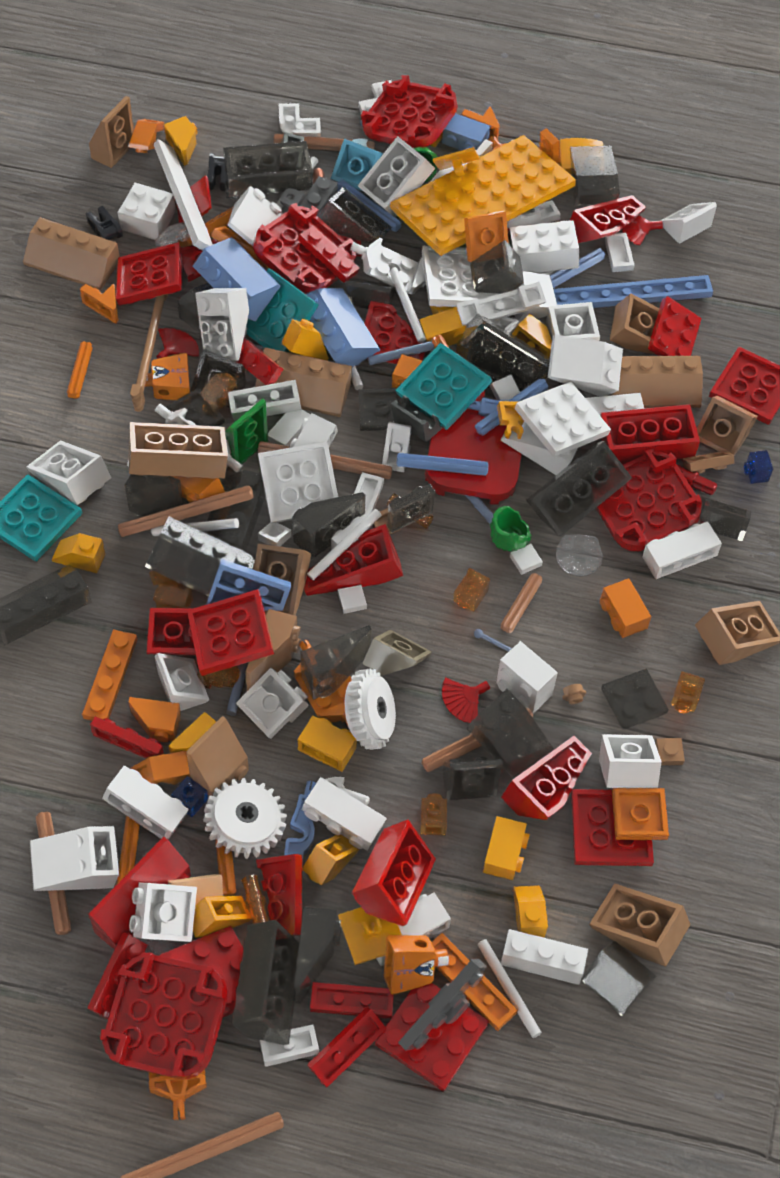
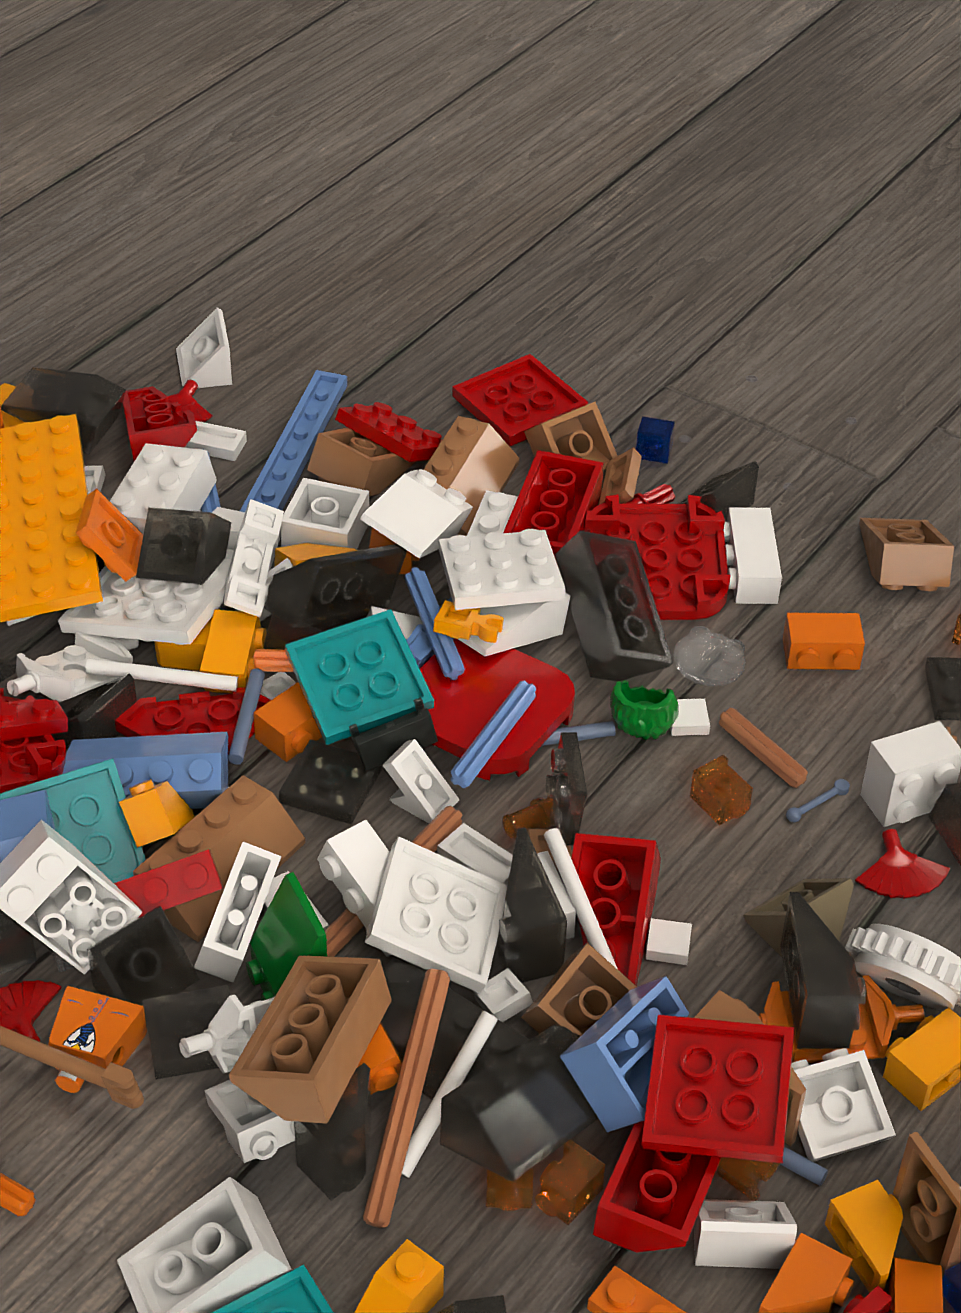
camera: 65 degrees left, 15 degrees down
clear orange brick [199,373,236,410] -> none

